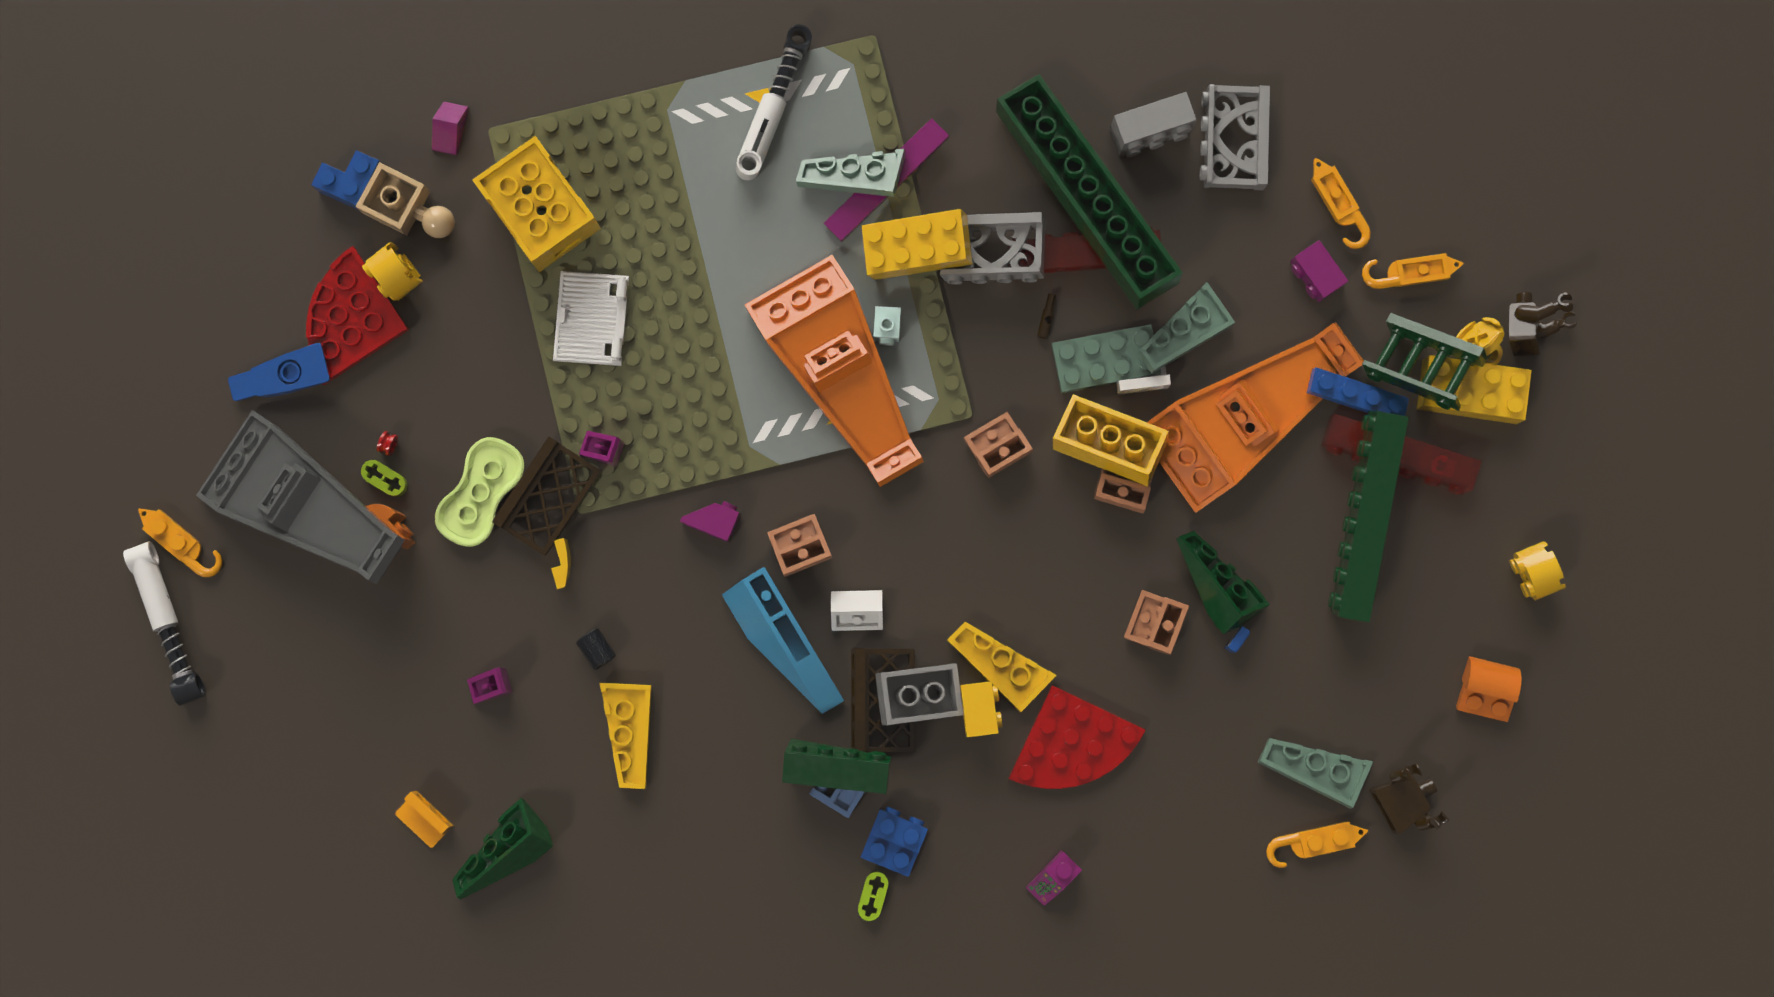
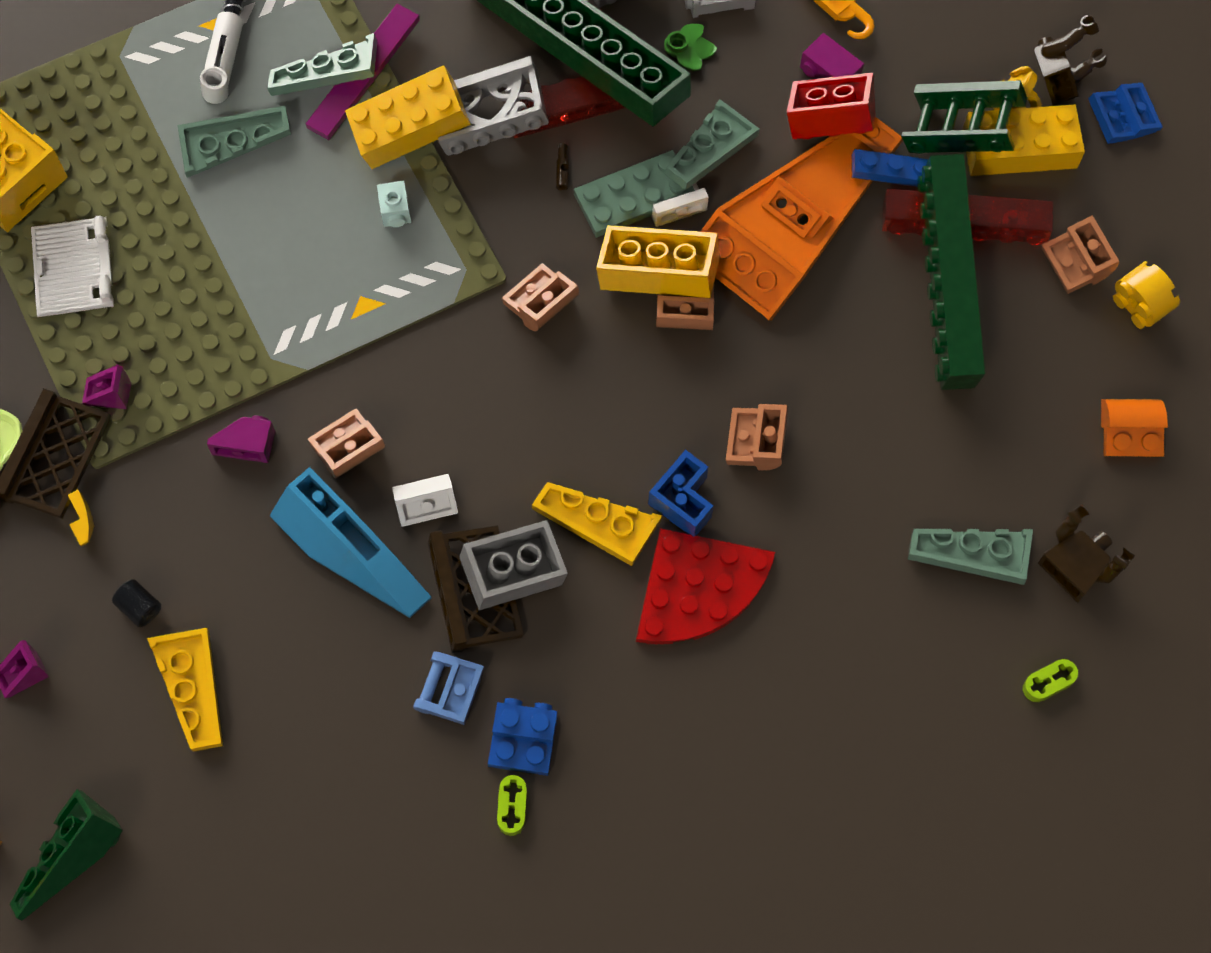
camera: 15 degrees left, 15 degrees down
orange wing [745,255,924,487] -> none
dark green wedge [782,738,891,794] -> none
yellow brick [960,681,1002,737] -> none
magenta slope [1025,850,1082,906] -> none
dark green wedge [1176,531,1270,635] -> none
blue tile [1224,626,1250,653] -> none
light orange plate [1266,821,1368,868] -> none
light orange plate [1362,253,1464,289] -> none
none -> sand green wing [177,106,291,178]
none -> blue brick [648,449,714,536]
none -> bright green plate [664,24,717,71]
none -> red slope [787,73,876,139]
none -> lime beam [1023,659,1078,702]
none -> nougat brick [1042,215,1119,294]
none -> blue slope [1088,83,1163,144]

